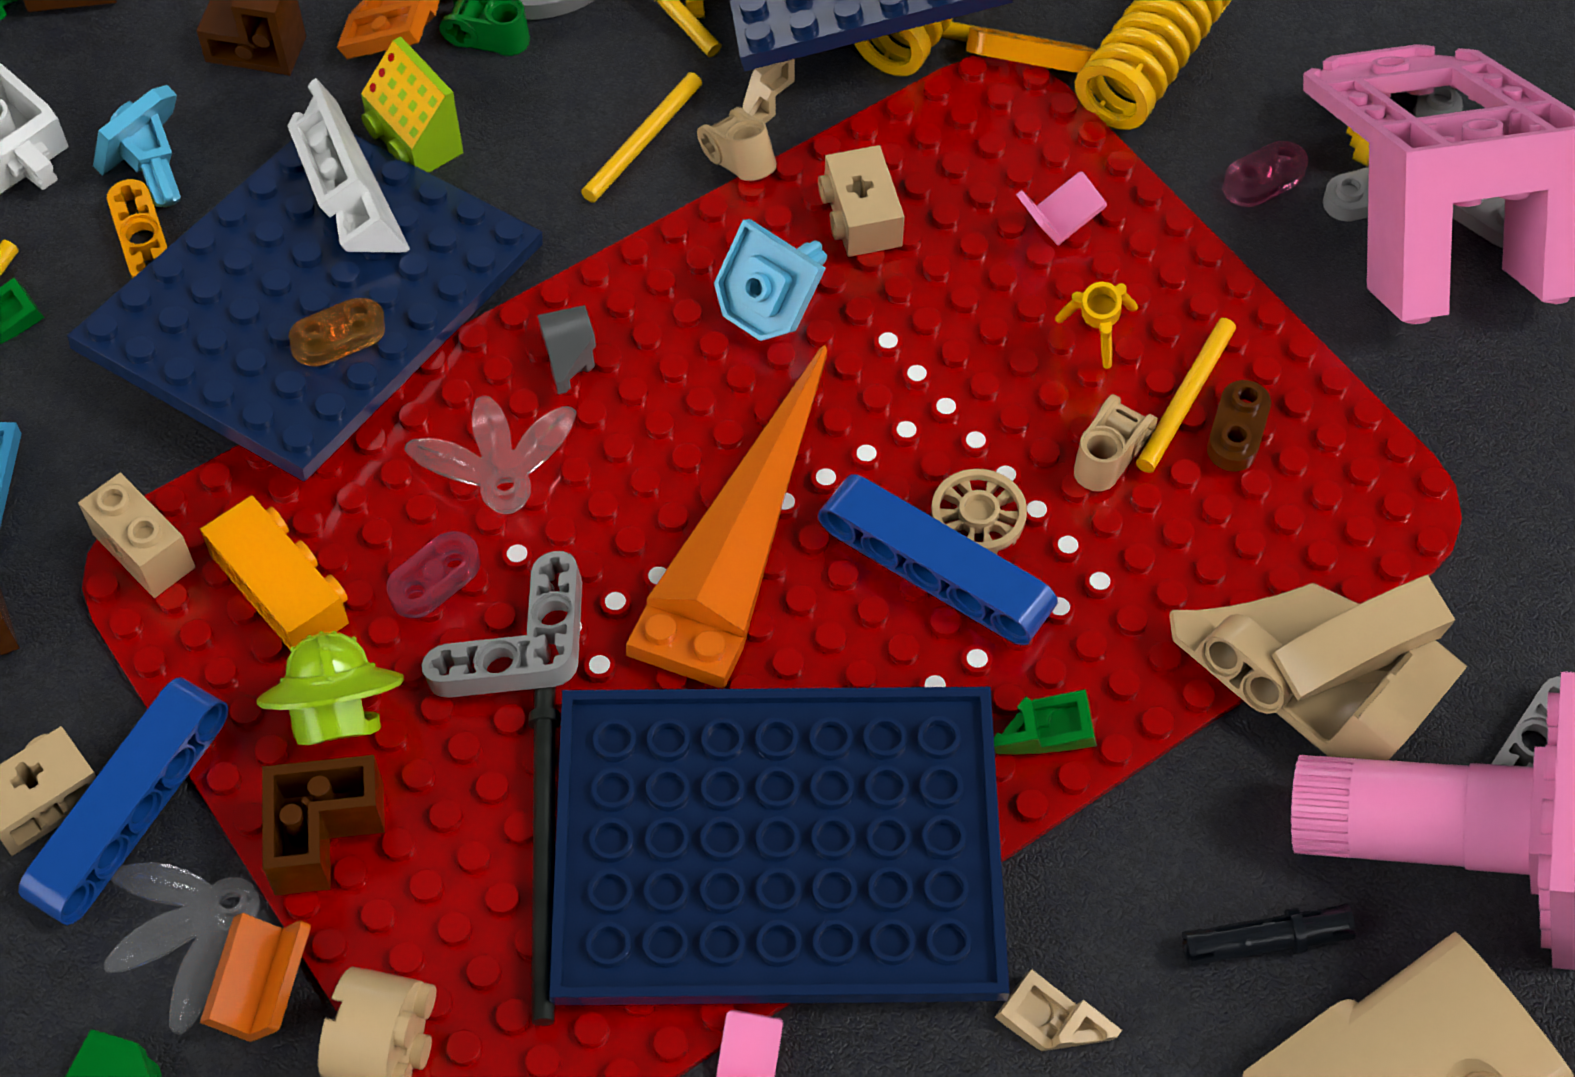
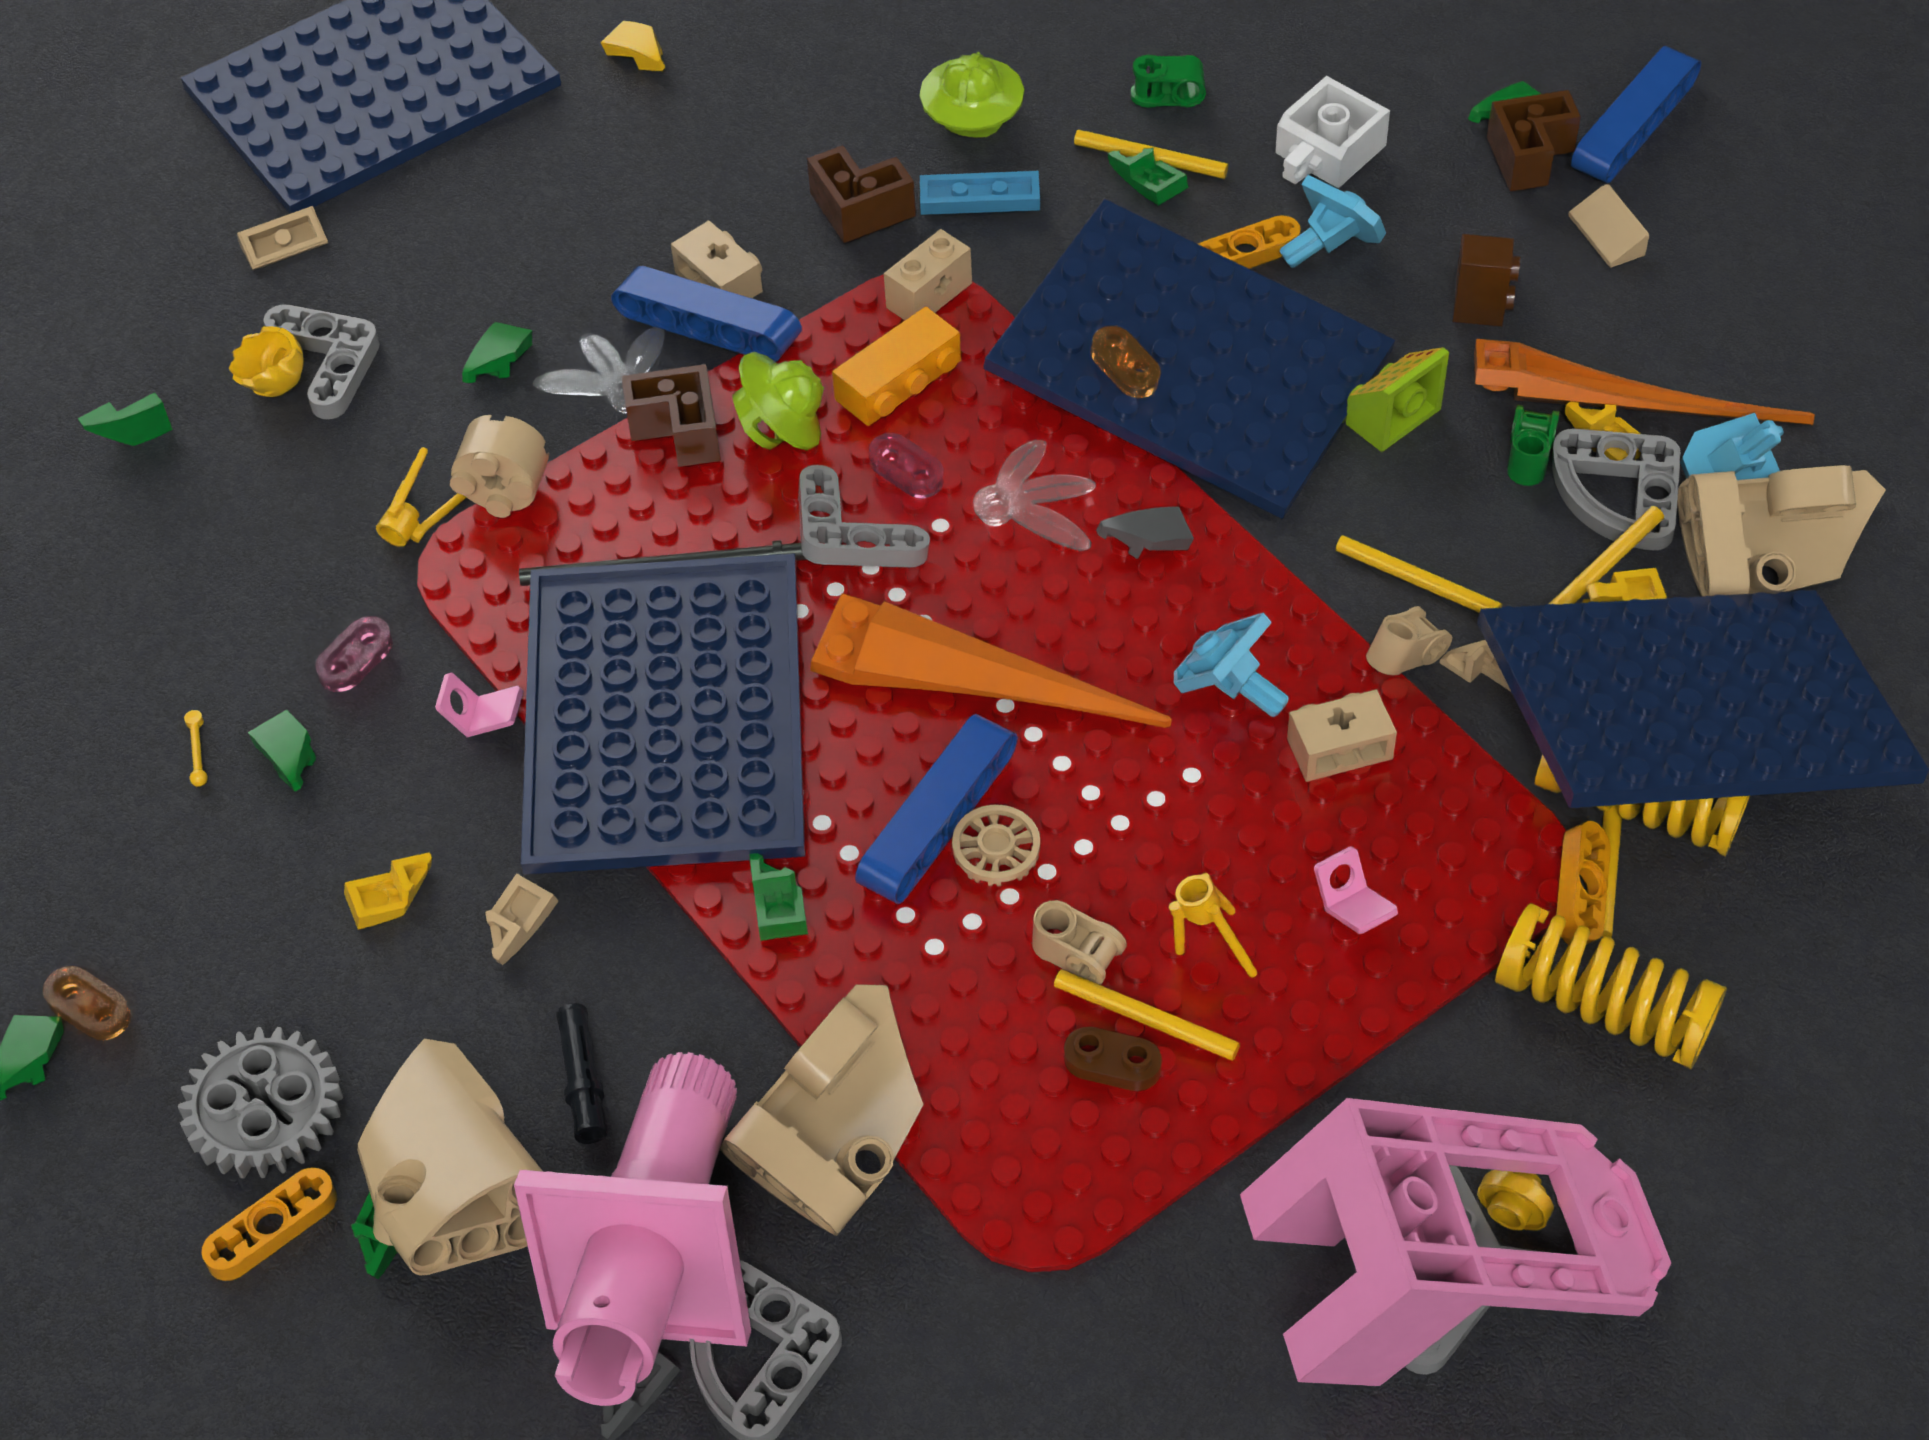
camera: 90 degrees right, 5 degrees down
orange panel [200,913,311,1042] -> none
white wedge [287,78,410,252] -> none
clear pink plate [1223,141,1308,207] -> none
tan slope [1272,574,1455,701] -> none

